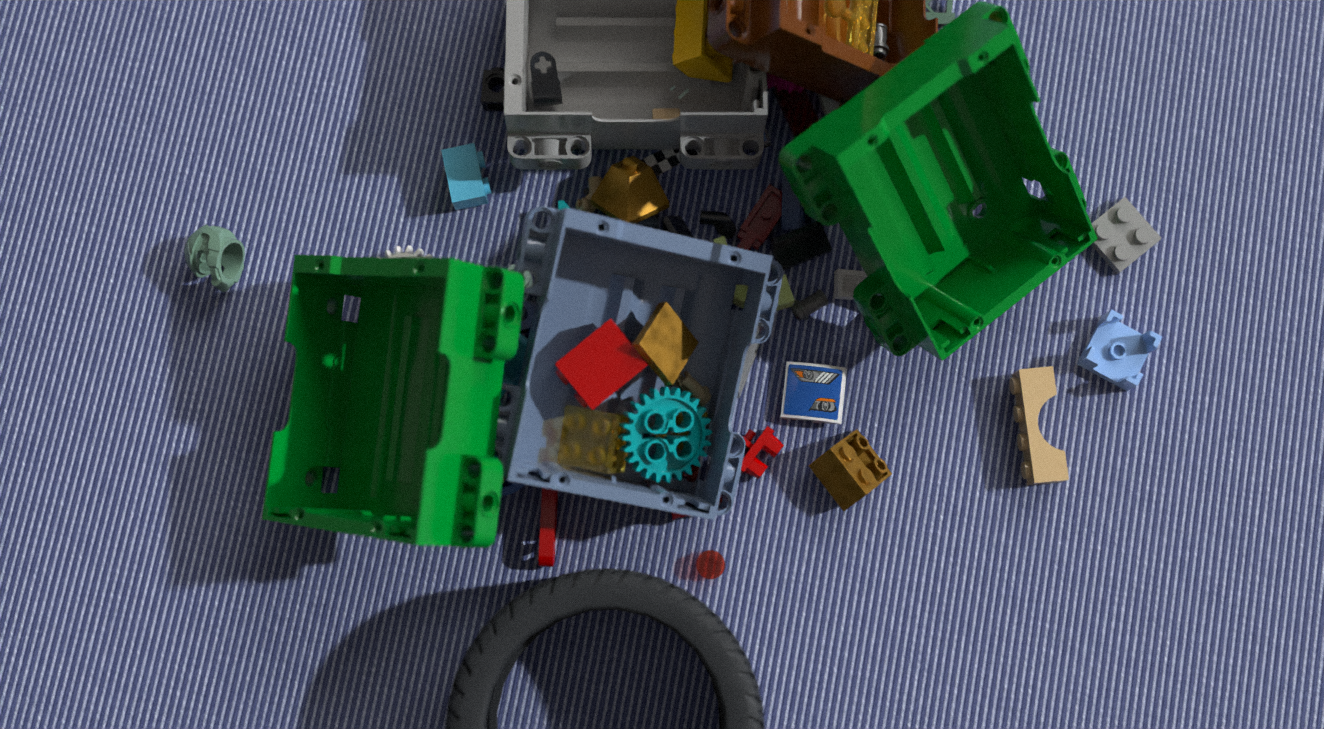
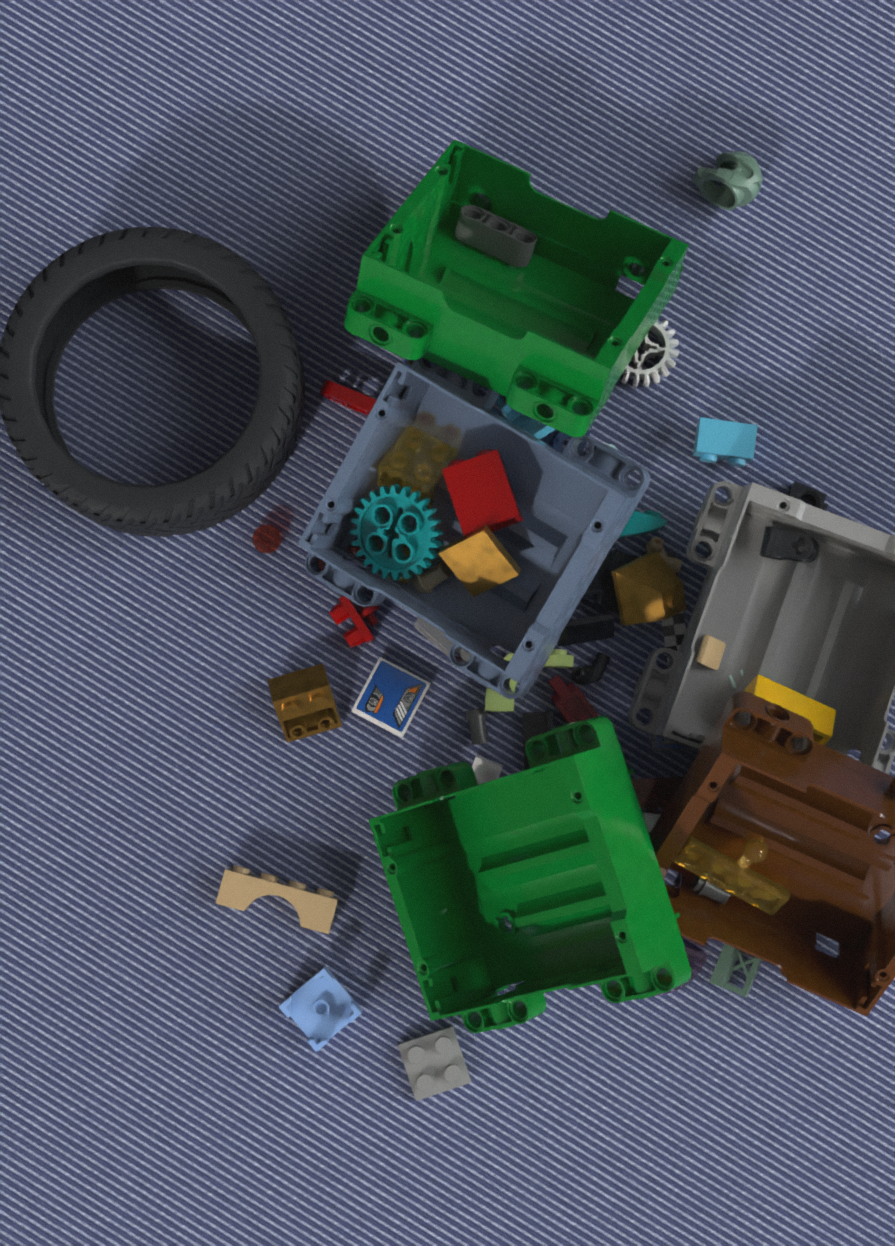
camera: 110 degrees right, 5 degrees up
none -> dark grey beam [454,205,537,267]

